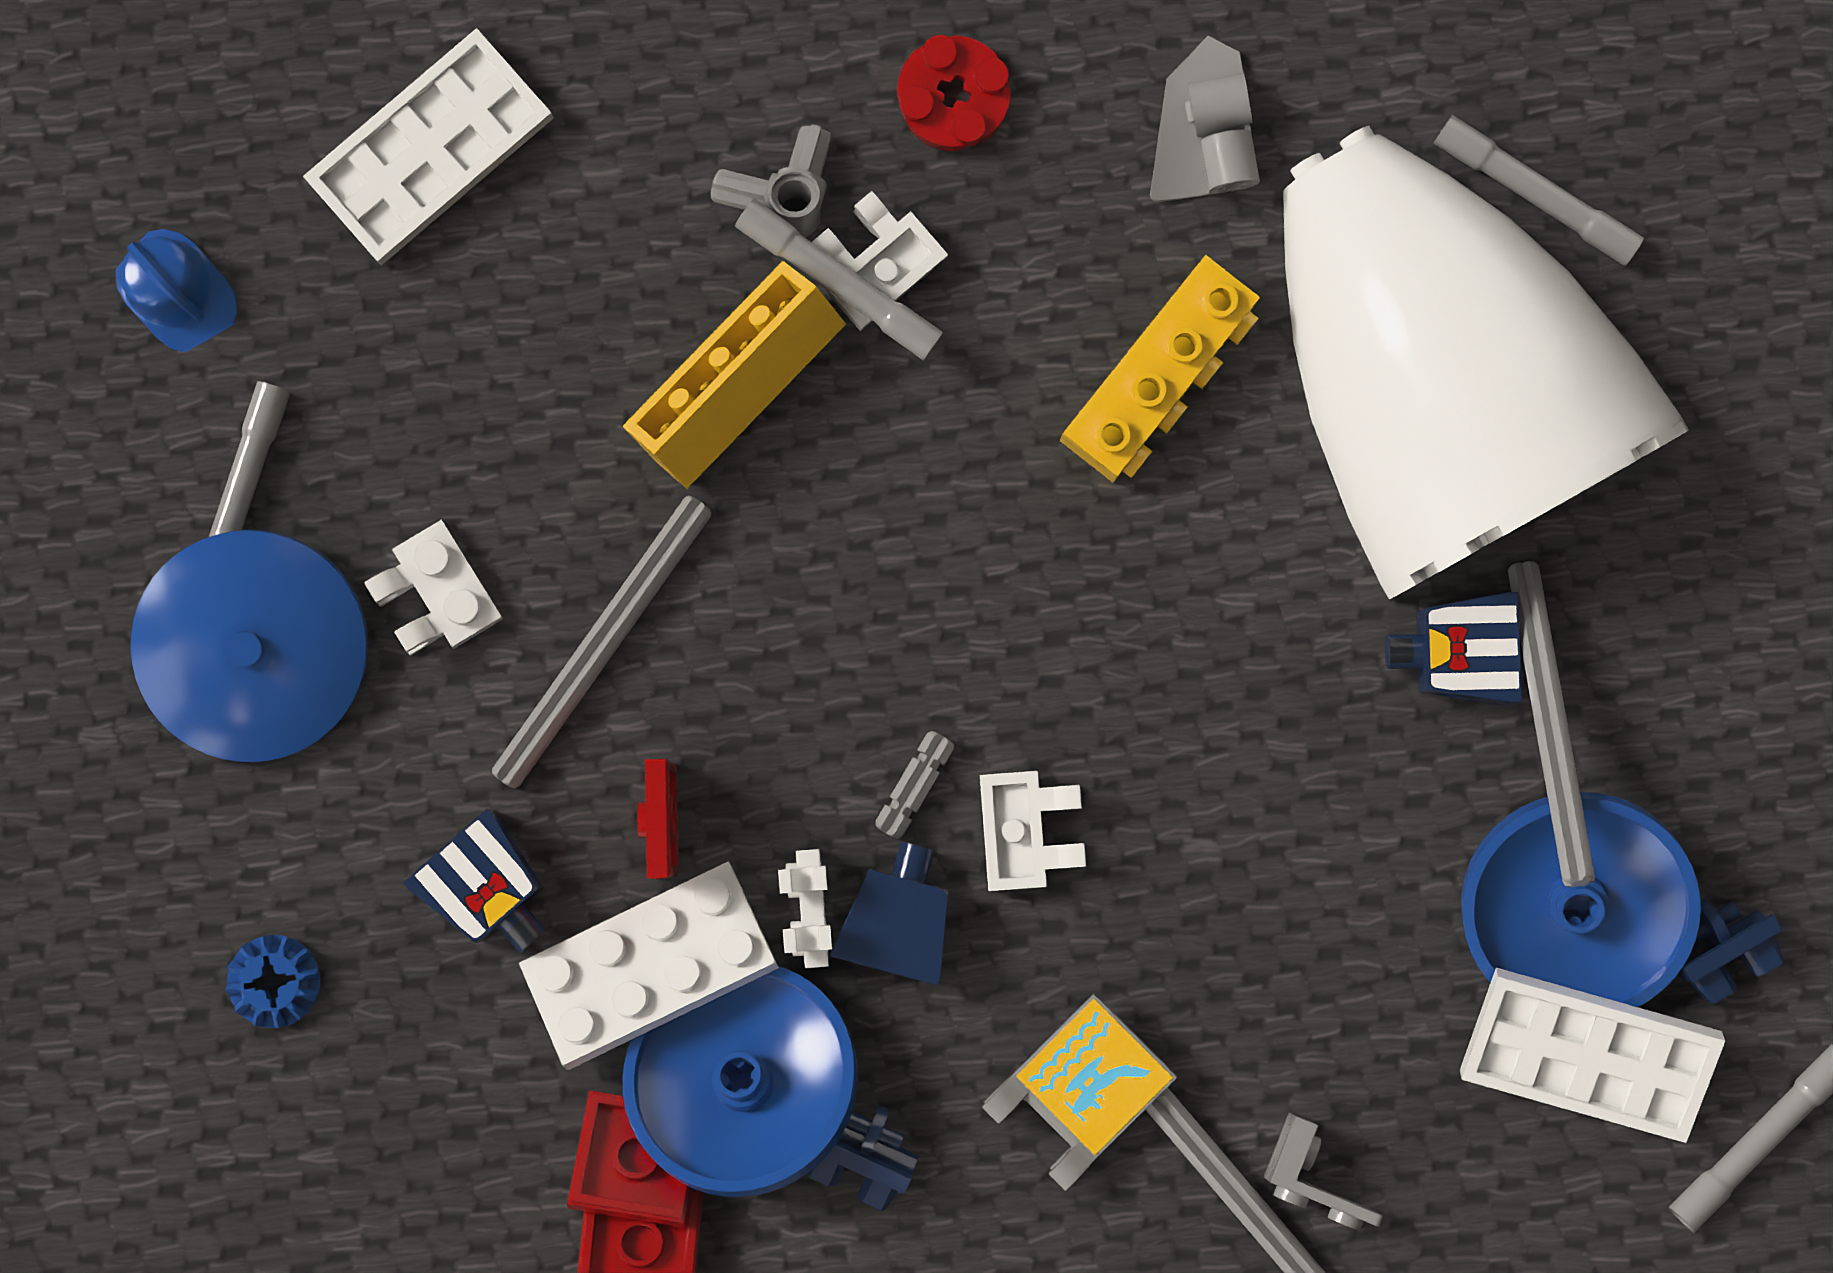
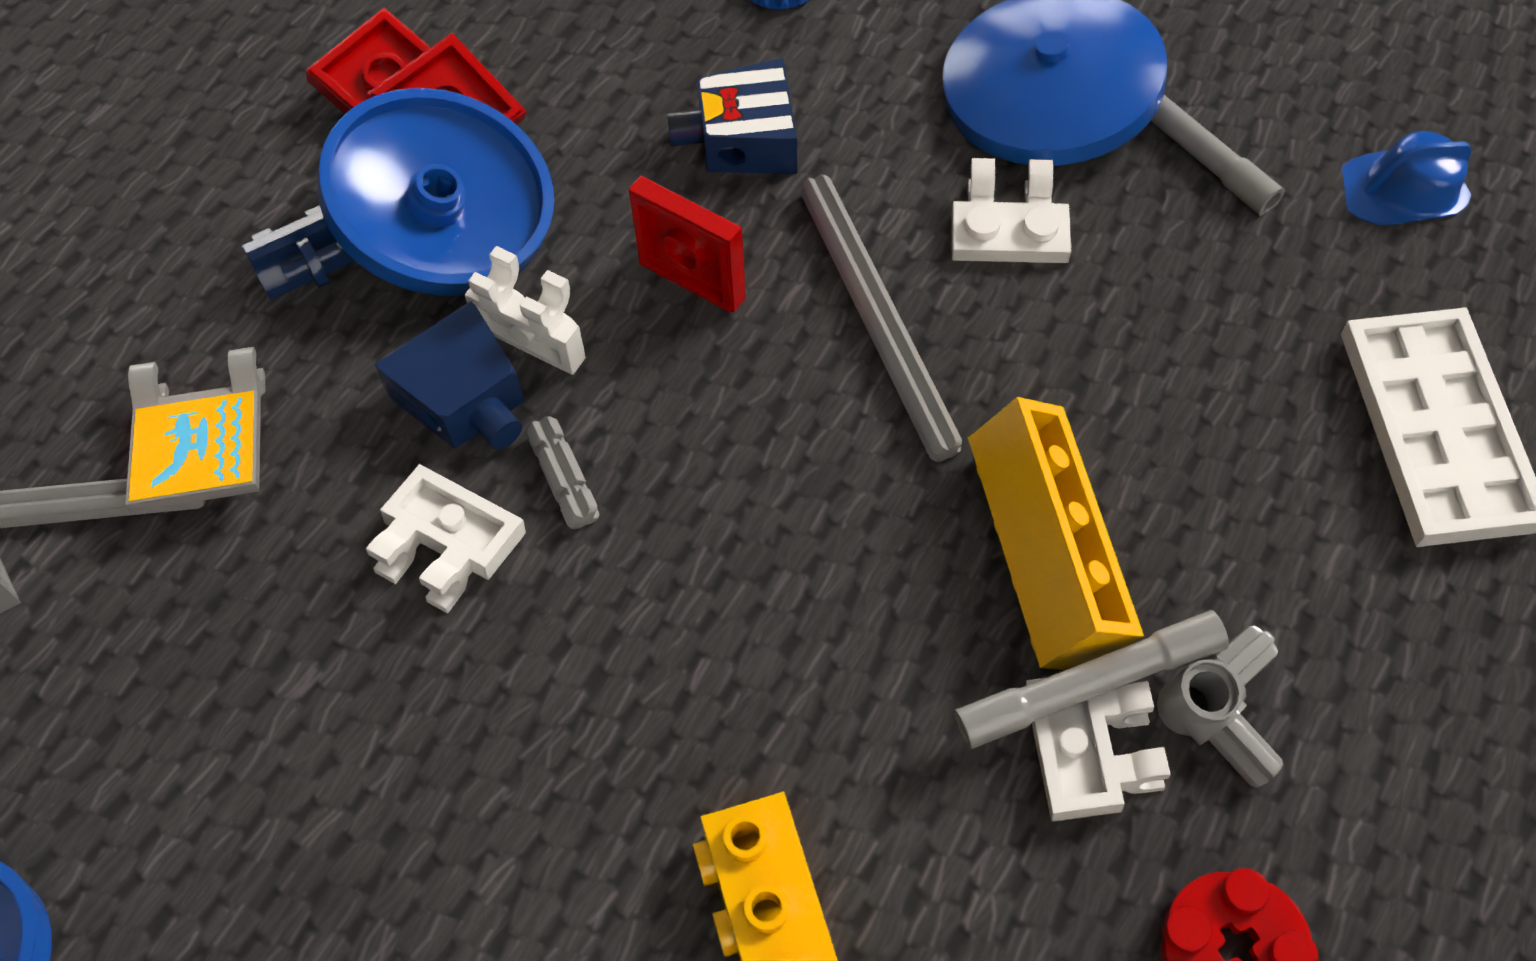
camera: 135 degrees right, 25 degrees down
white plate [519,861,779,1070] -> none

